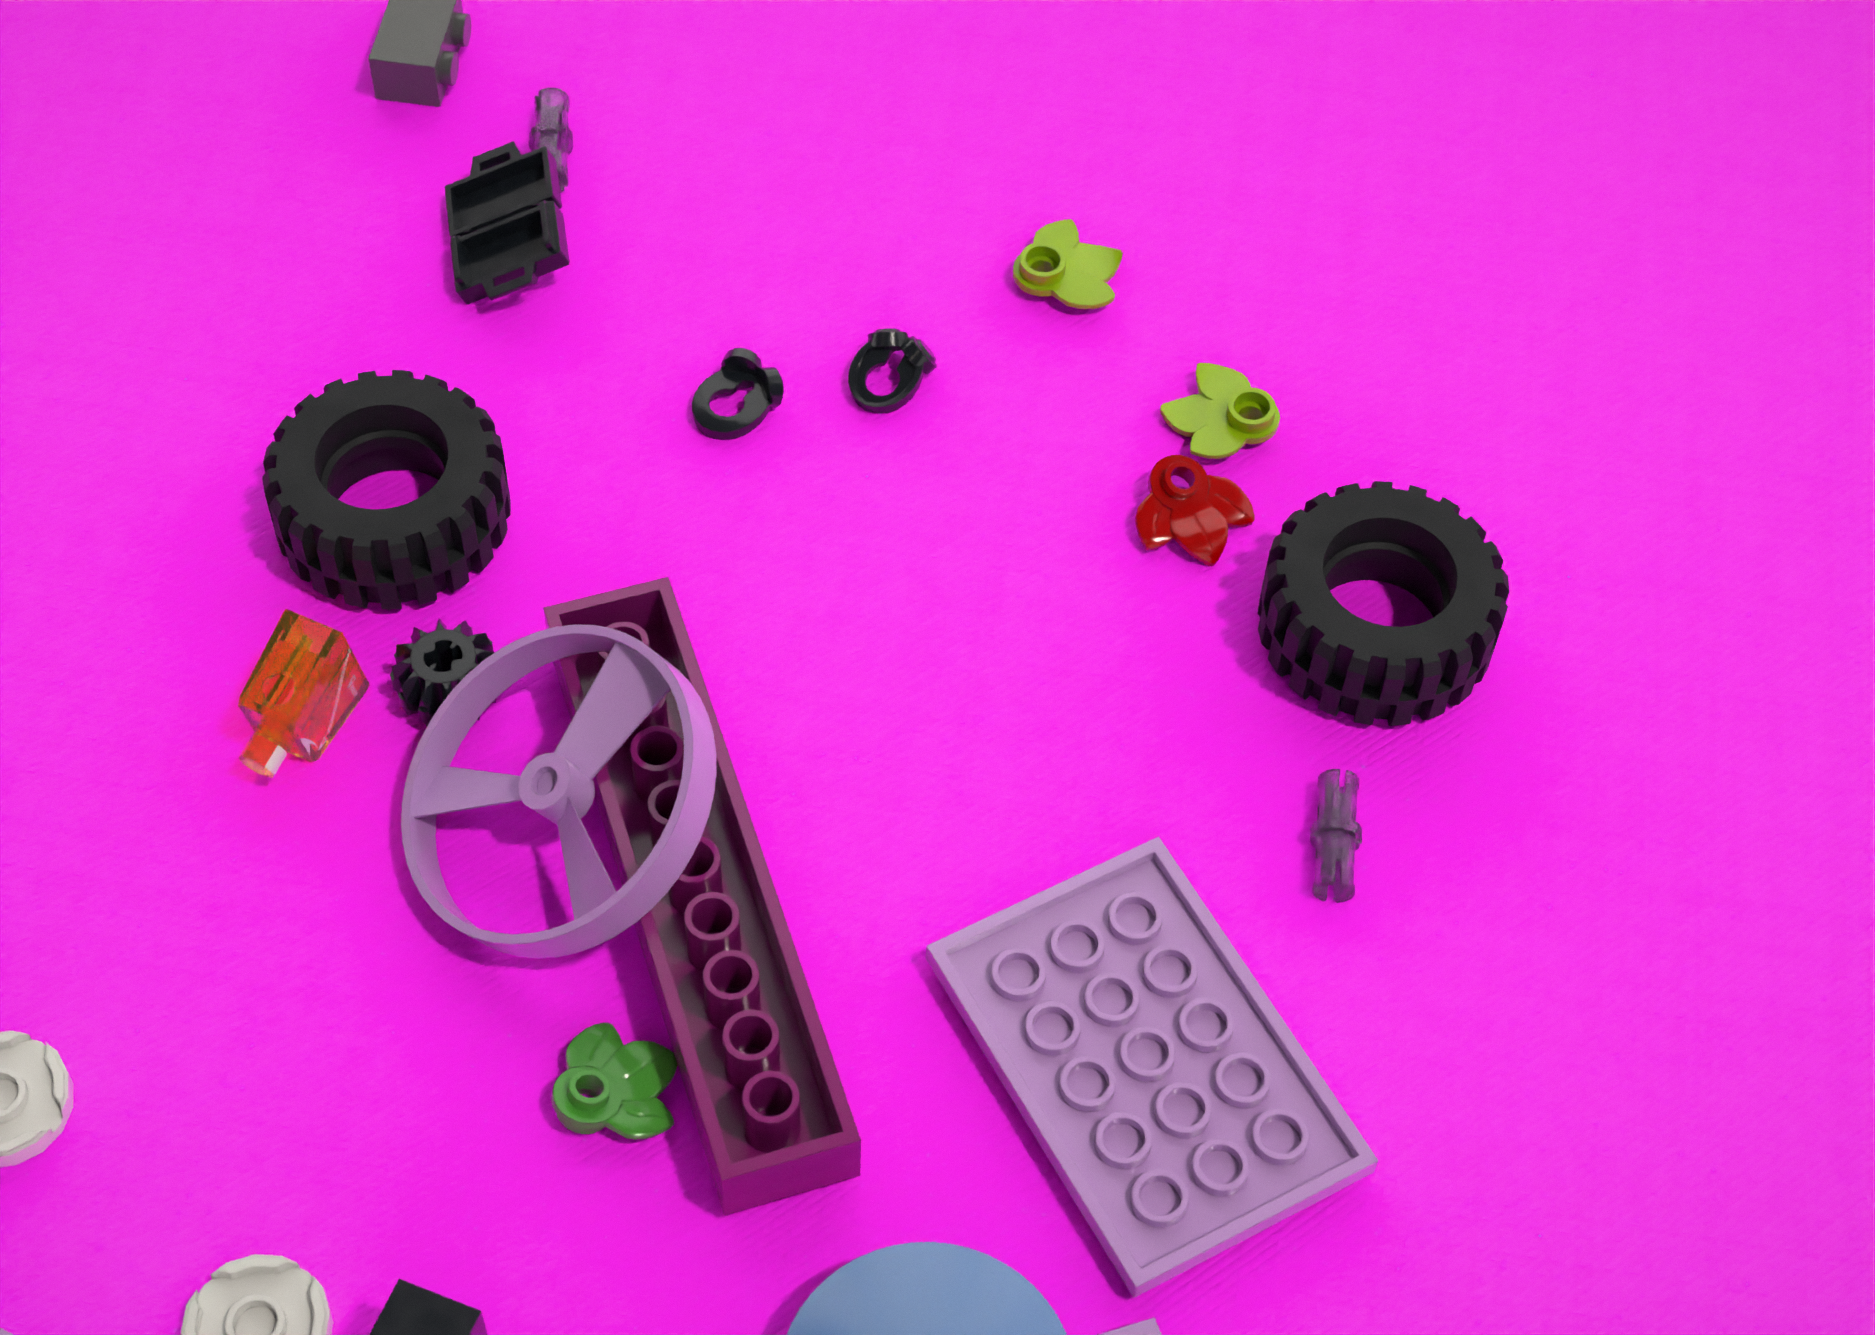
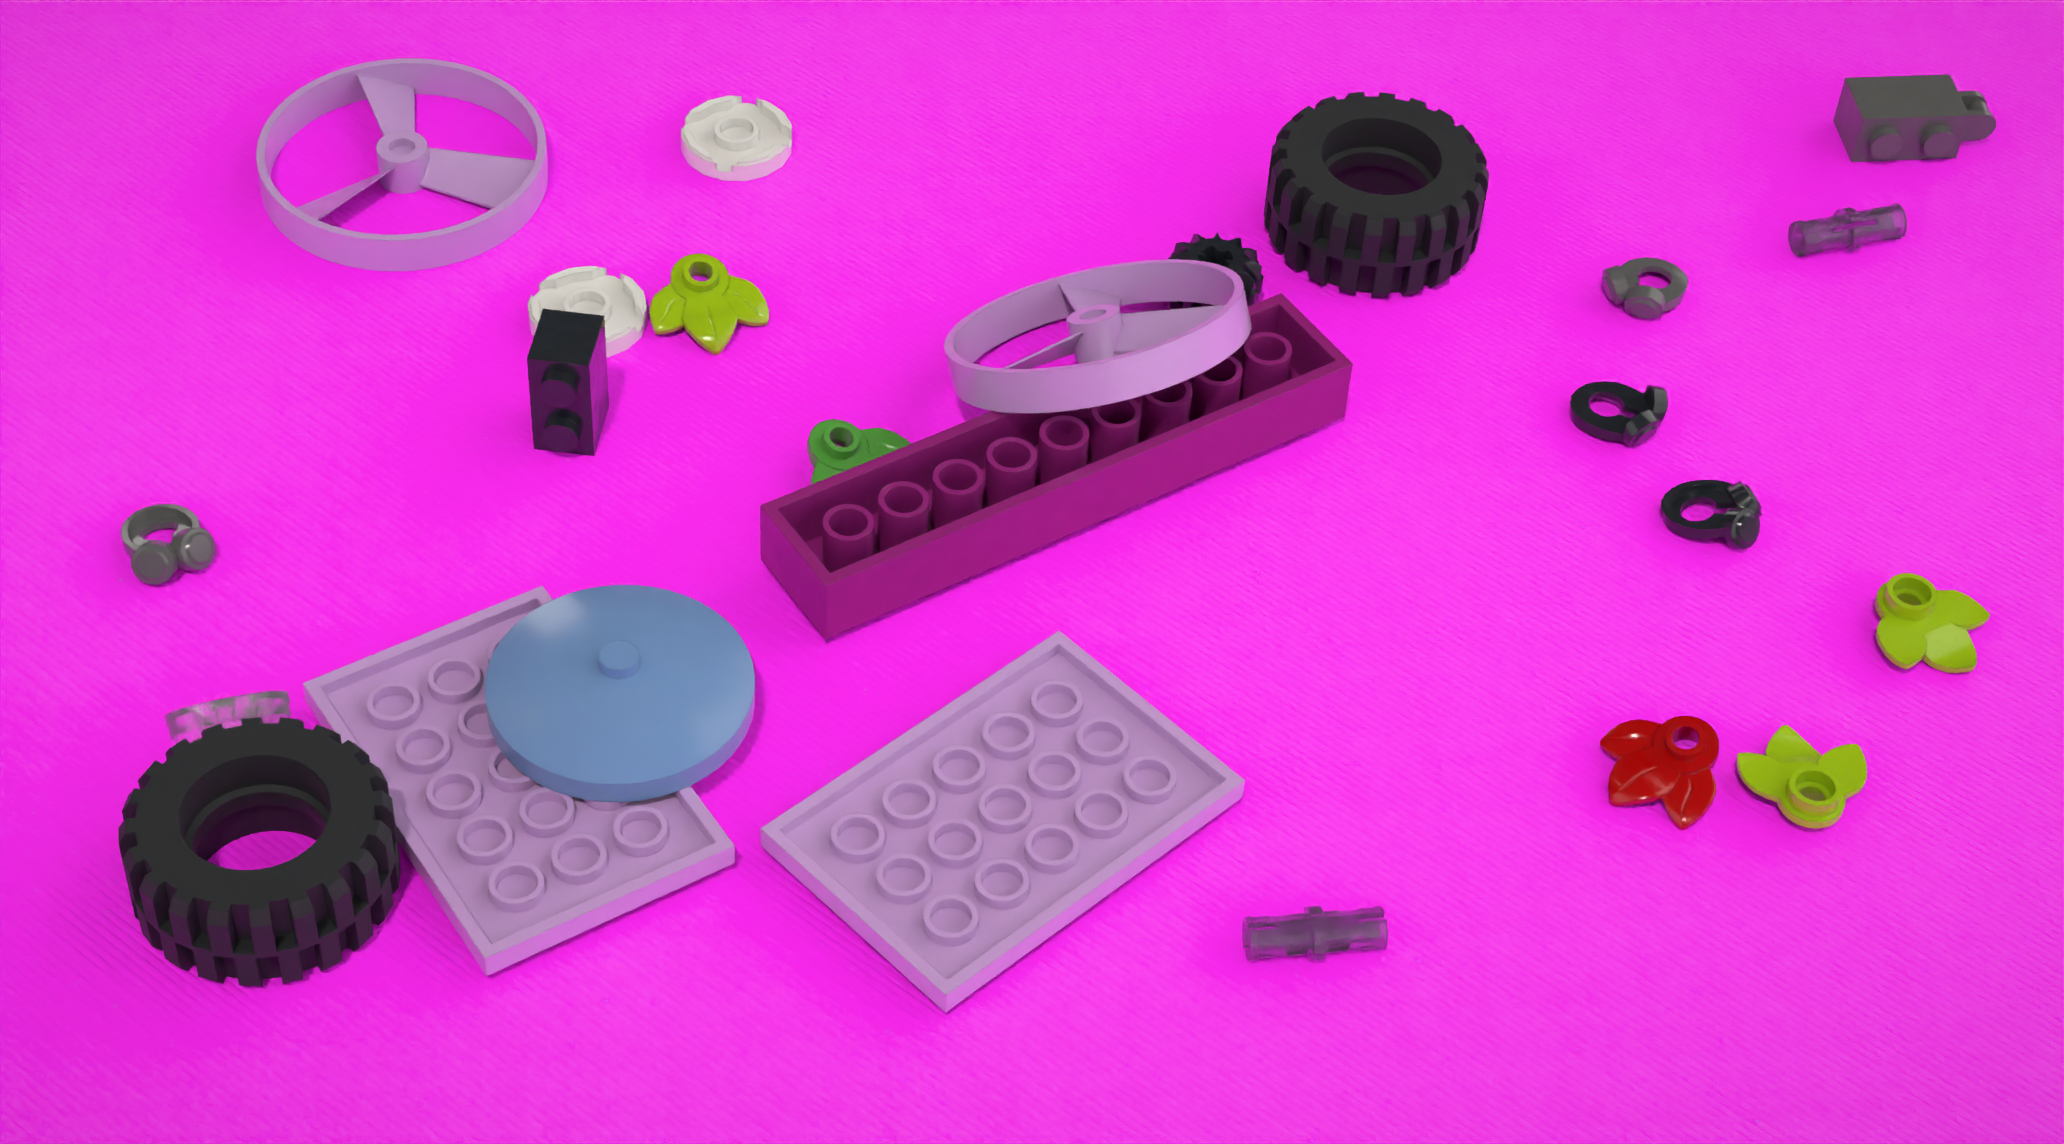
camera: 75 degrees right, 10 degrees down
torso [238,609,370,778] -> none
black piece [445,141,570,304] -> none
tyre [1257,481,1510,726] -> none
none -> lime plate [649,253,769,355]
none -> dark grey piece [1601,257,1688,319]

